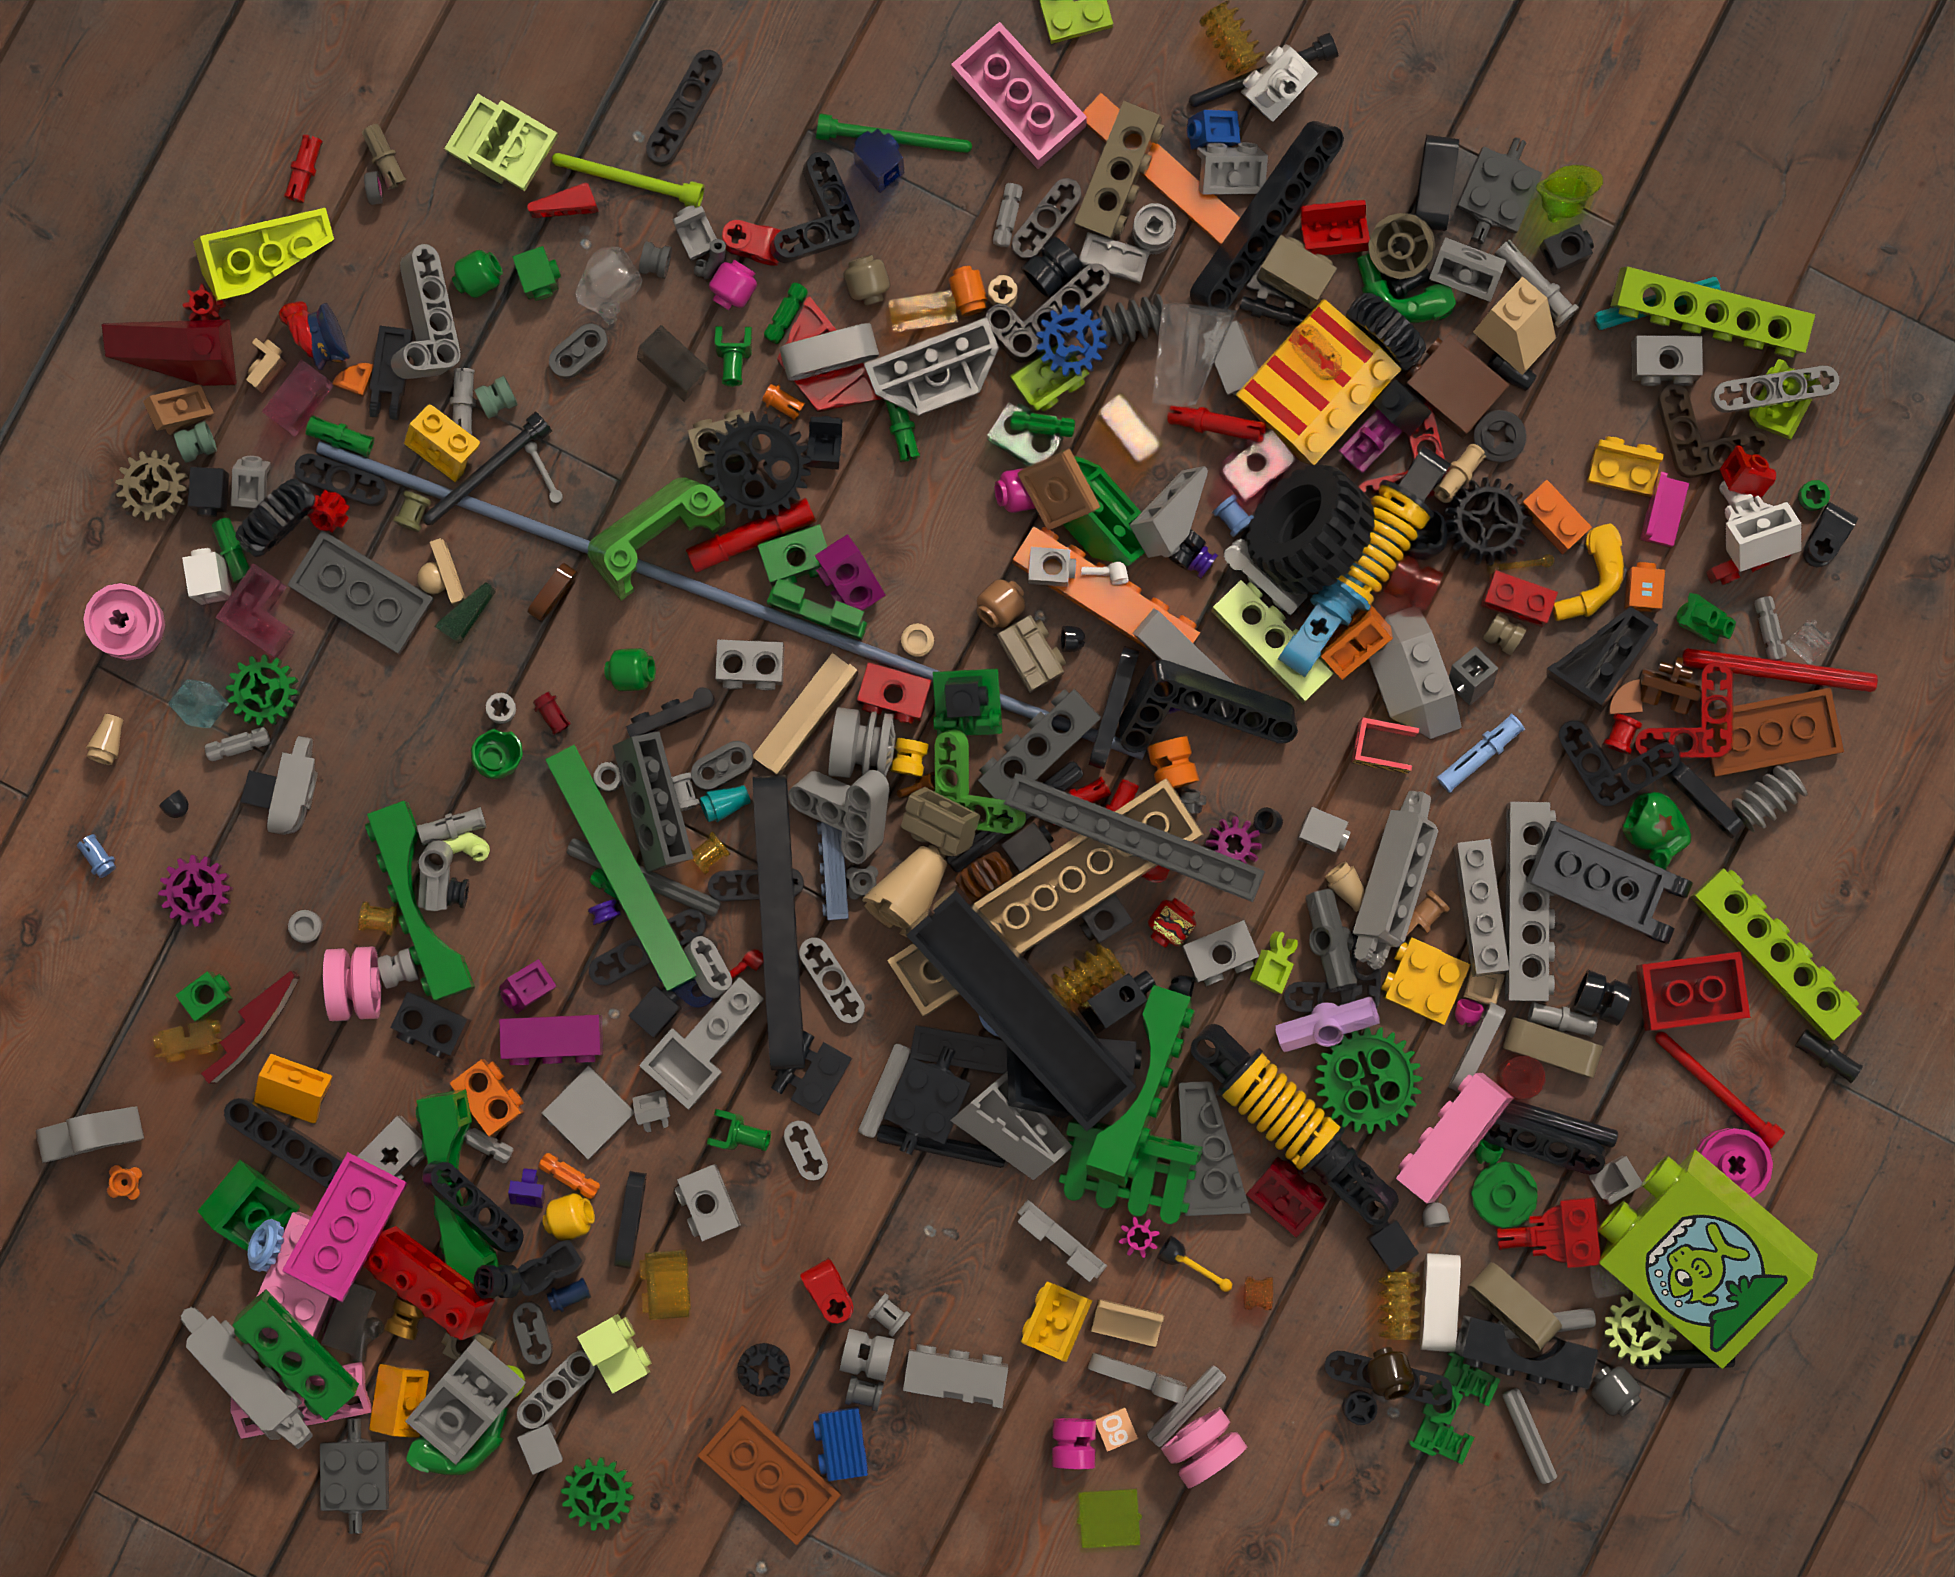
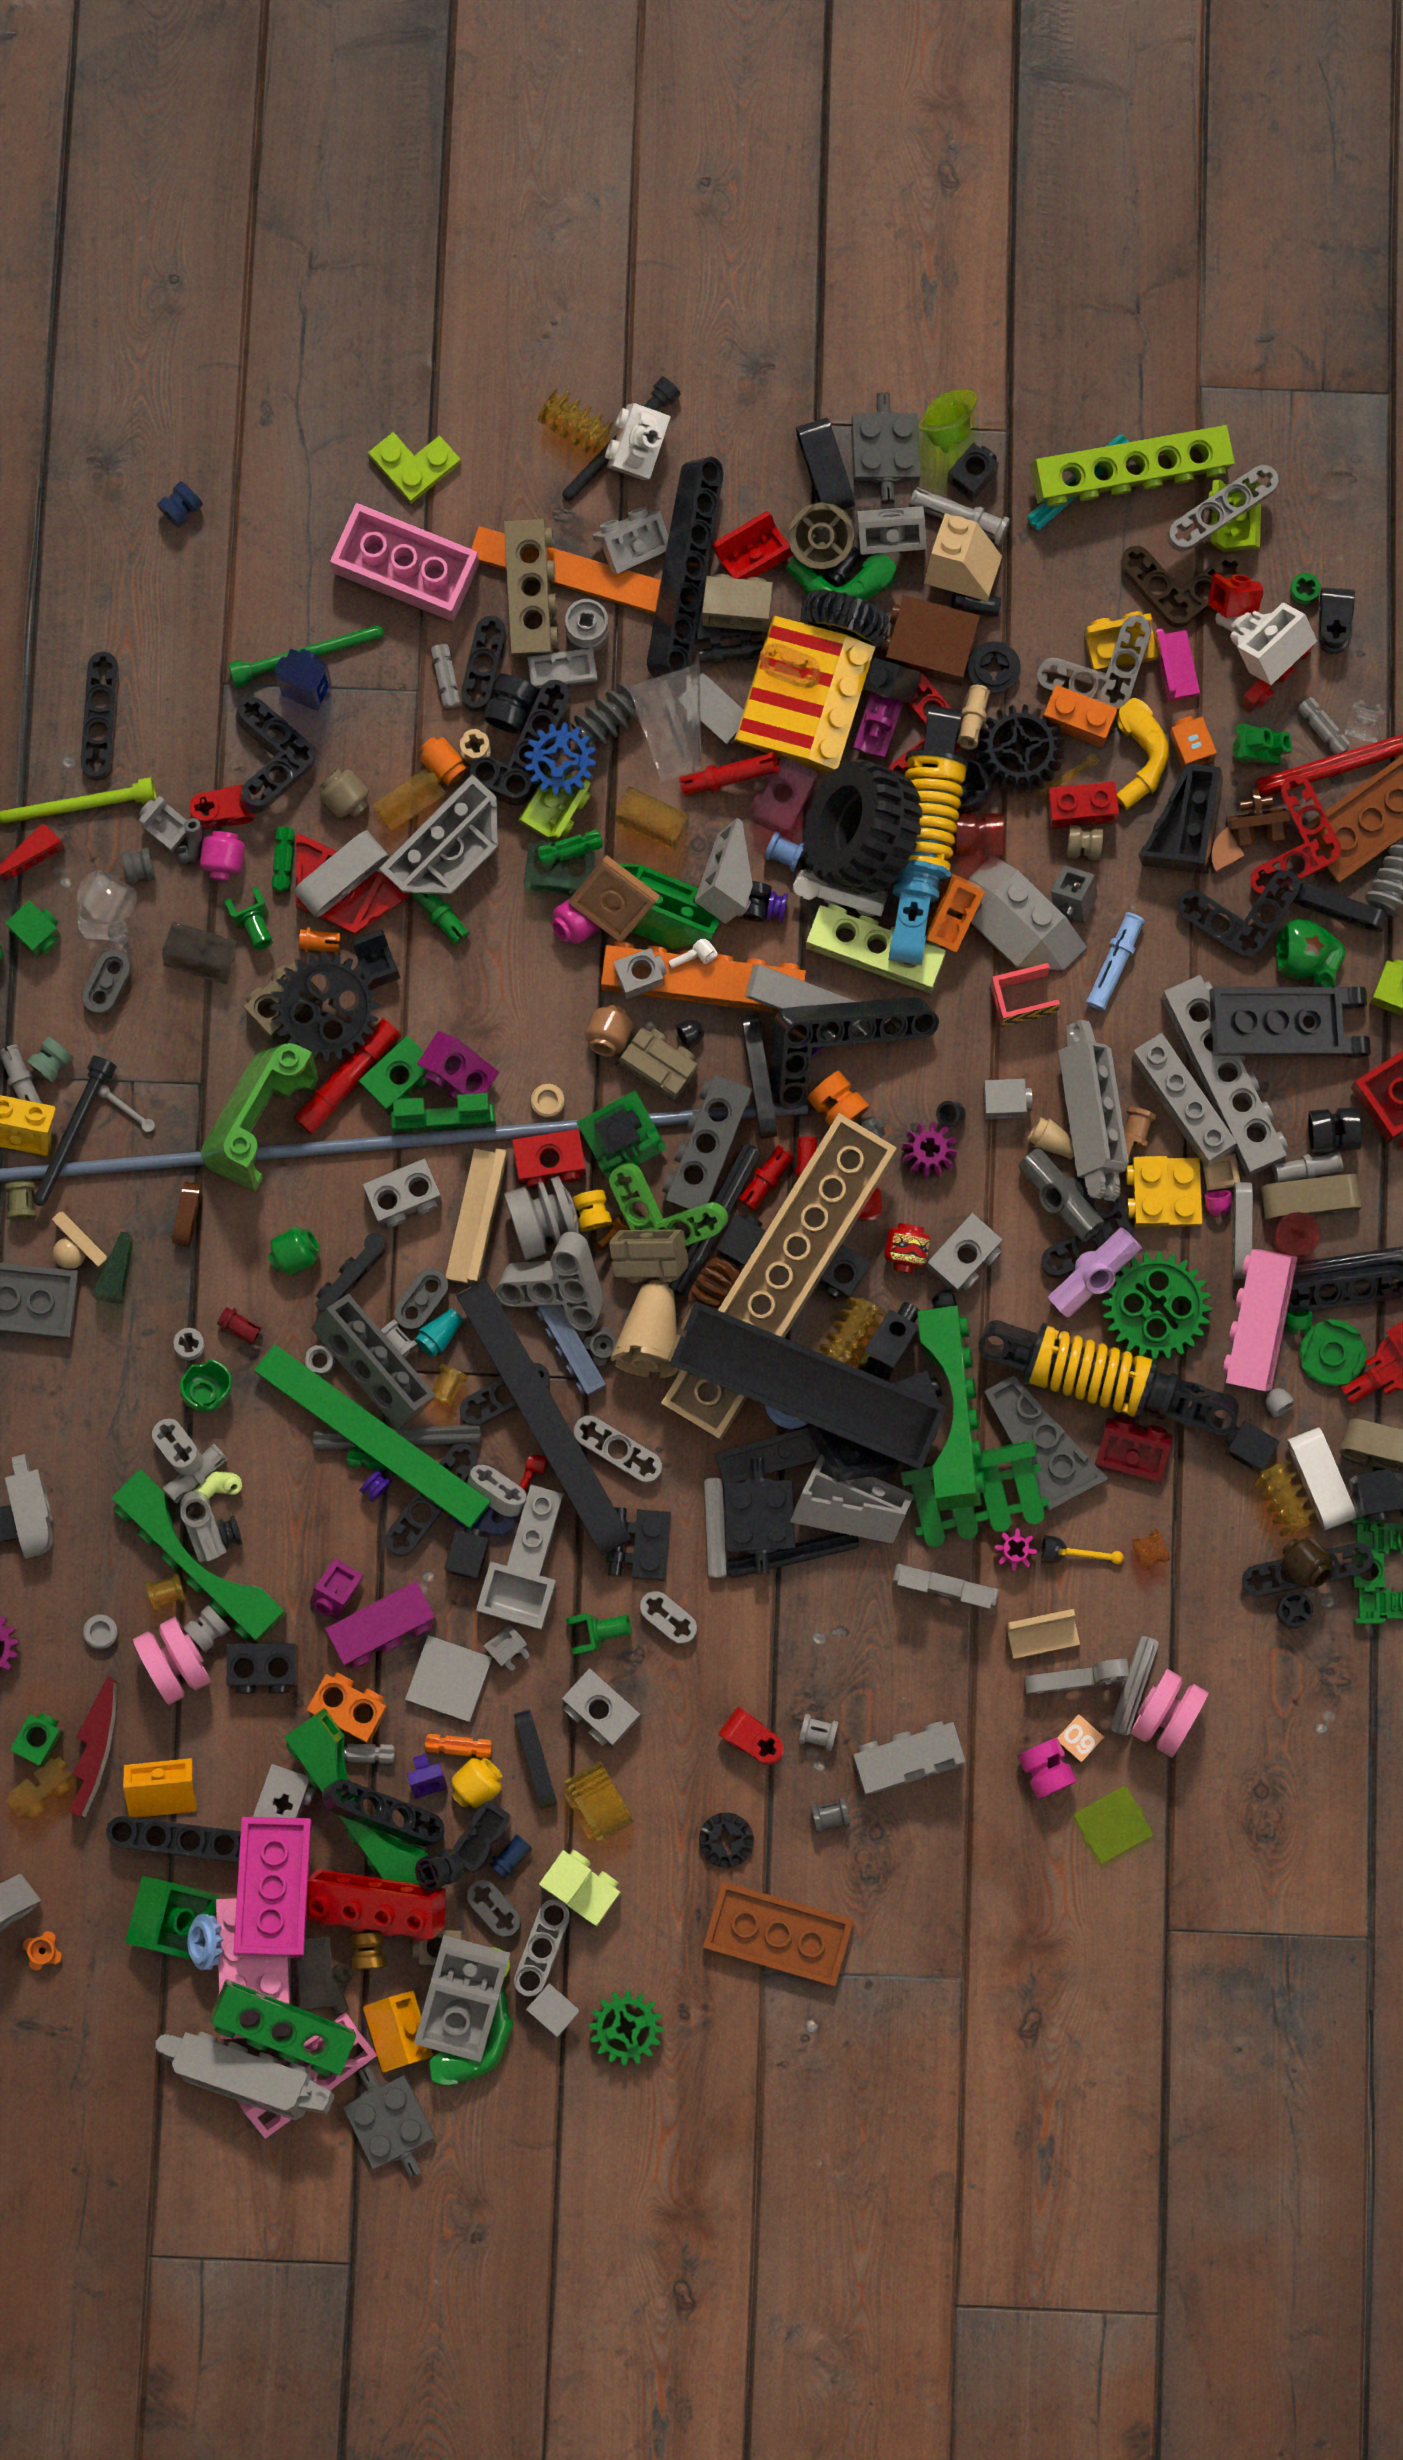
camera: 25 degrees left, 5 degrees down
blue brick [813,1407,869,1481] -> none
light grey wheel [839,1328,895,1381] -> none
dark grey tile [1004,773,1265,902] -> none
yellow bracket [1021,1281,1093,1362] -> none
blue bracket [1187,110,1241,150] -> none
lime plate [1250,931,1298,994] -> none
red bush [1603,713,1642,755] -> none
light grey brick [1631,336,1703,386] -> none
none -> light grey beam [152,1418,203,1475]
none -> light grey beam [1037,615,1151,709]

